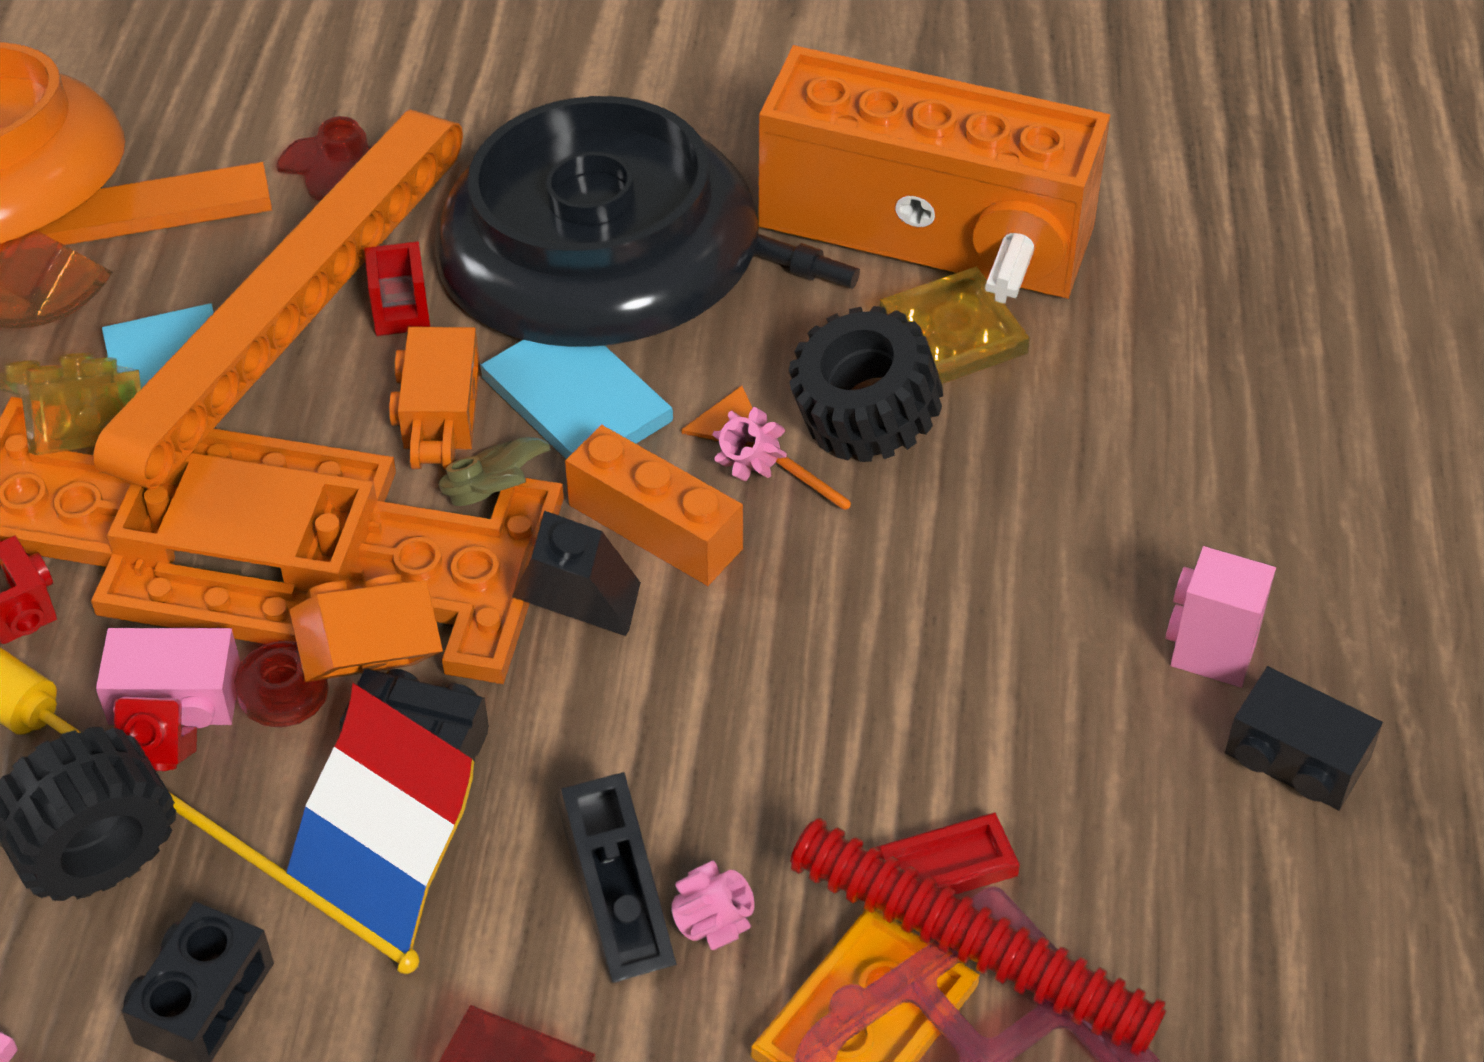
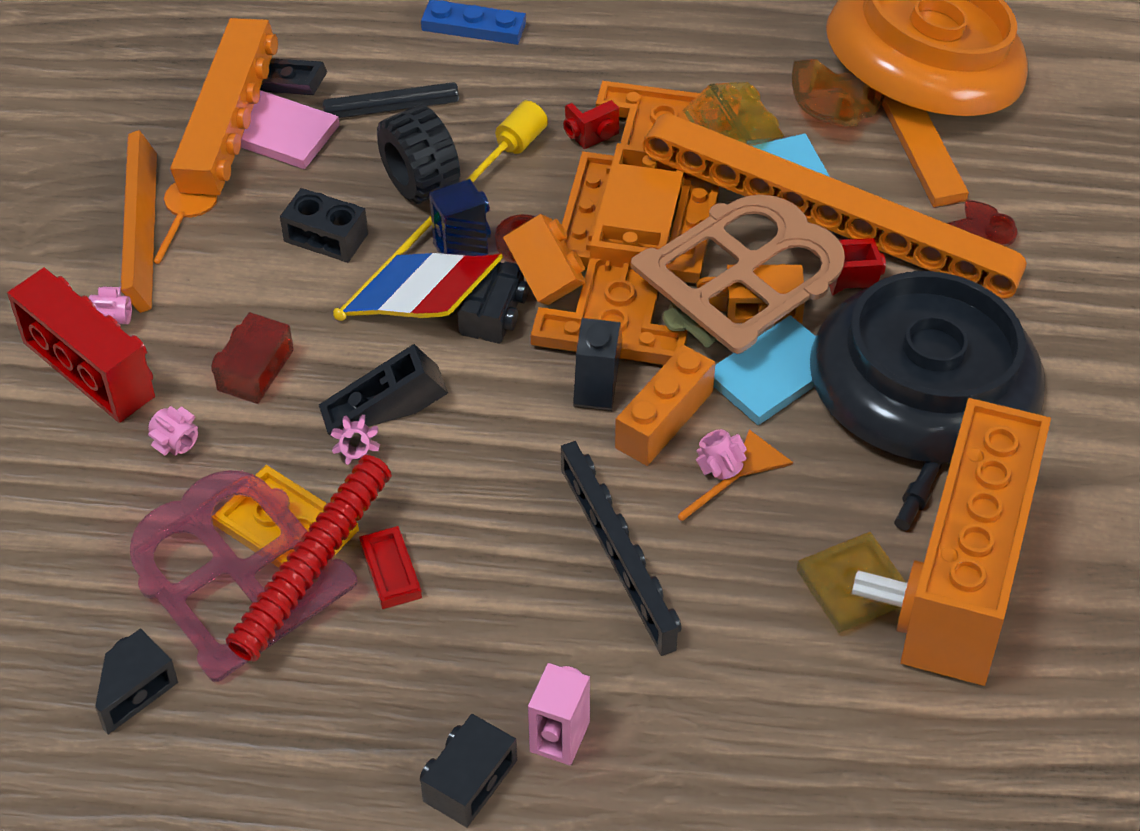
camera: 90 degrees right, 0 degrees up
bright pink brick [96,628,241,728] -> none
red bracket [114,697,197,771] -> none
black tyre [789,306,943,462] -> none
none -> clear blue brick [429,179,491,256]
none -> black plate [561,441,682,656]
none -> nougat window [631,195,845,354]

